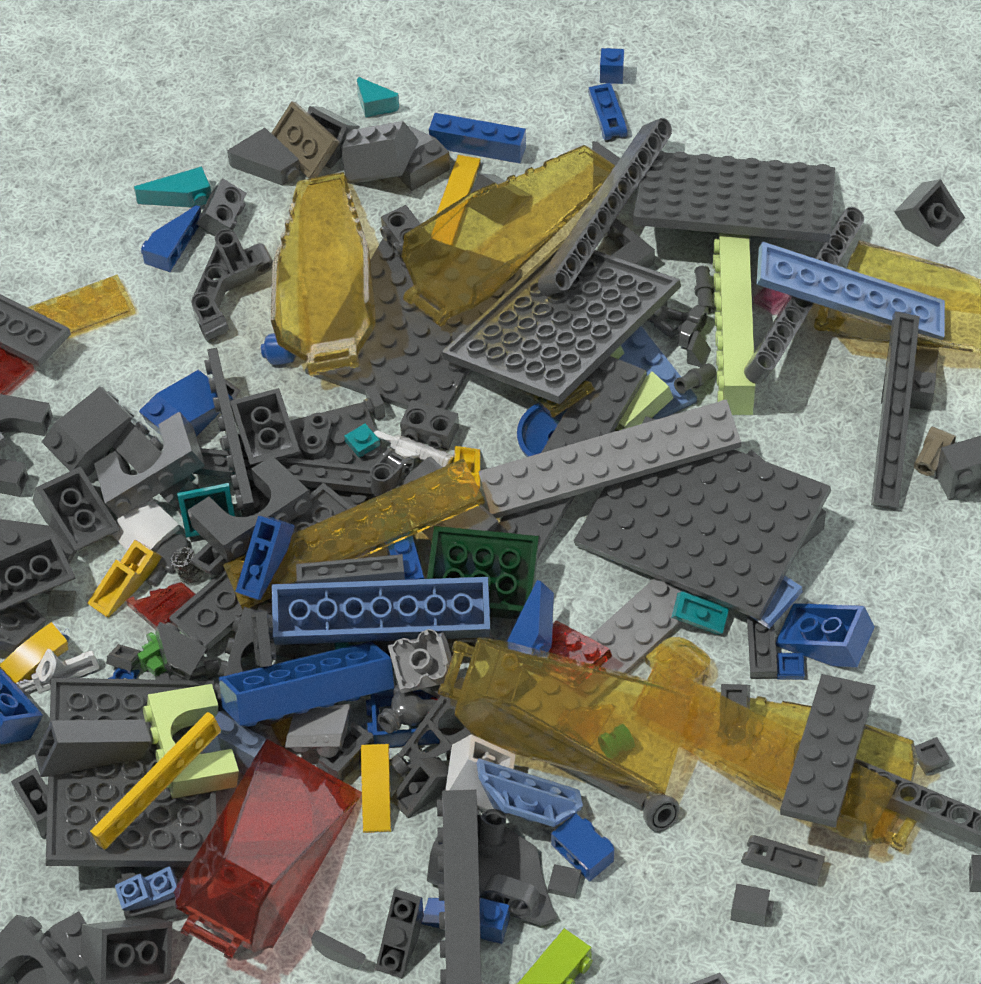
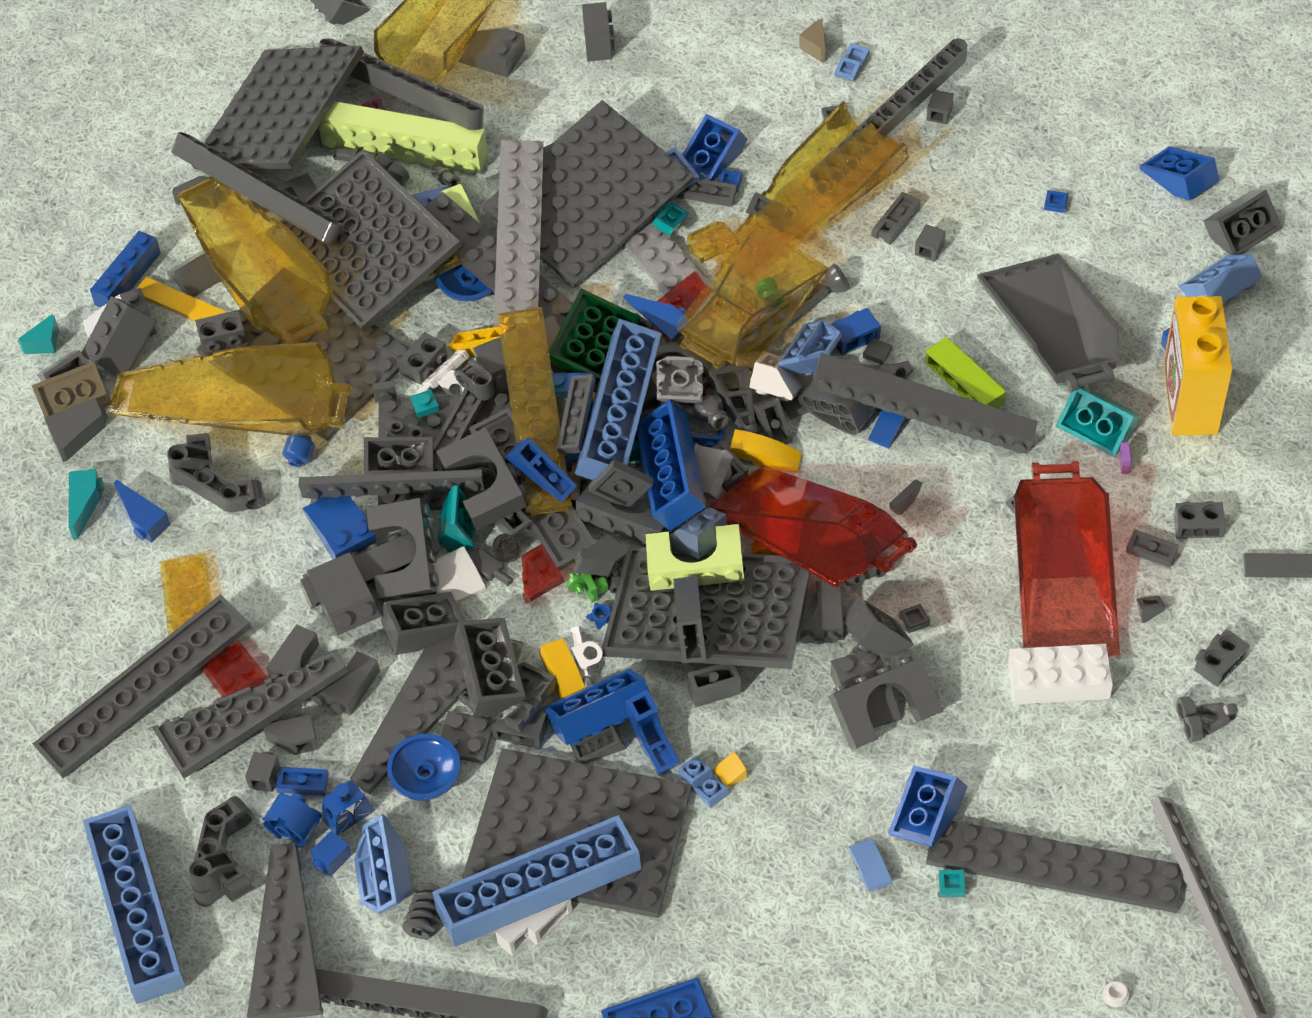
camera: 75 degrees left, 0 degrees up
yellow slope [87,540,162,618] -> none
yellow tile [90,712,221,850] -> none
dark grey tile [106,644,141,671] -> none
medium blue slope [115,866,181,911] -> none
dark grey brick [196,178,247,235] -> none
dark grey slope [375,889,424,978] -> none
blue plate [588,83,628,141] -> none
blue brick [600,48,624,84] -> none
dark grey slope [687,331,711,367] -> none
medium blue plate [757,242,945,343] -> none
dark grey plate [780,674,876,828] -> none
dark grey plate [871,311,920,510] -> none
dark tan piece [914,426,956,476] -> none

